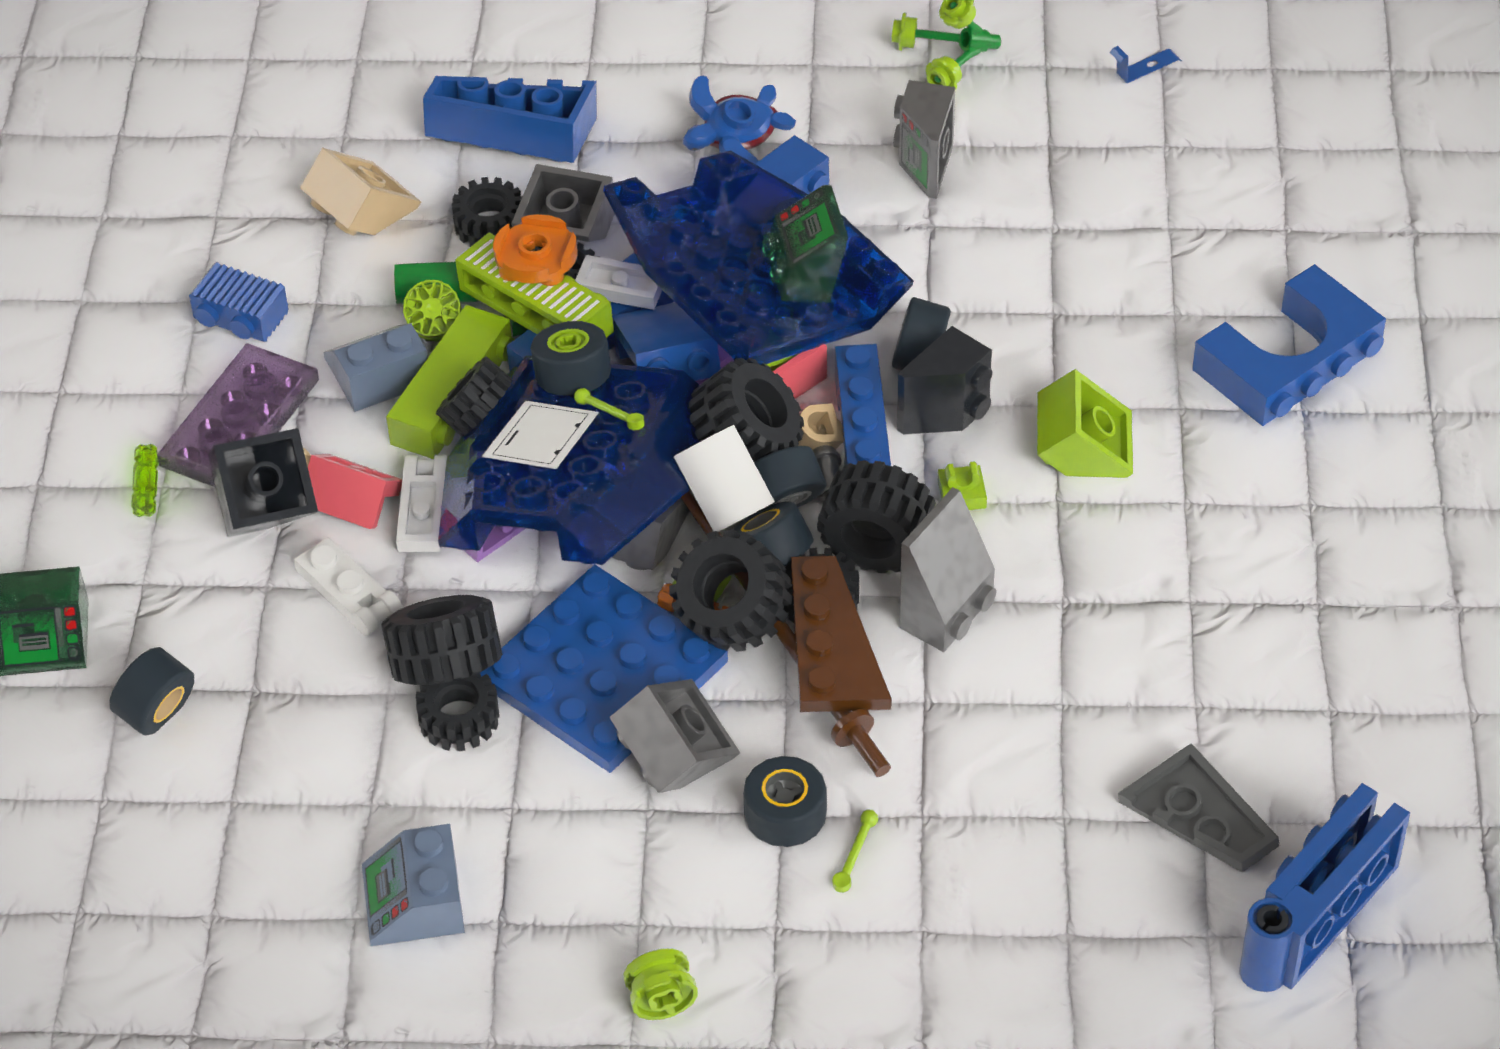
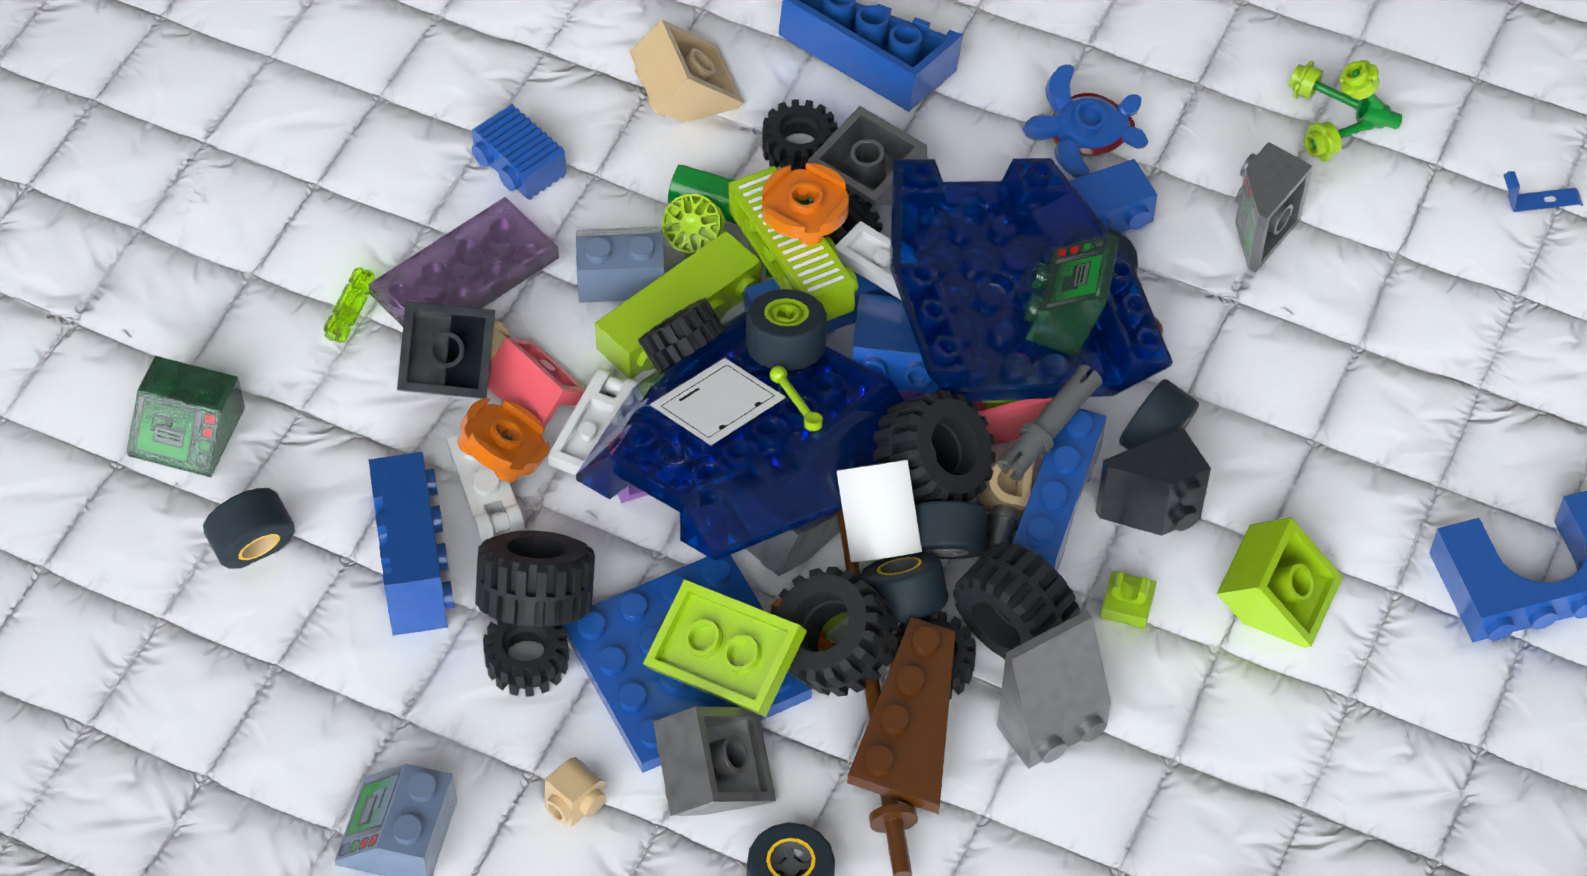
camera: 20 degrees right, 5 degrees up
none -> blue wedge [368,452,455,636]
none -> orange plate [457,398,550,482]
none -> tan plate [544,757,606,827]
none -> lime plate [643,579,807,717]
none -> dark grey pin [998,364,1102,481]

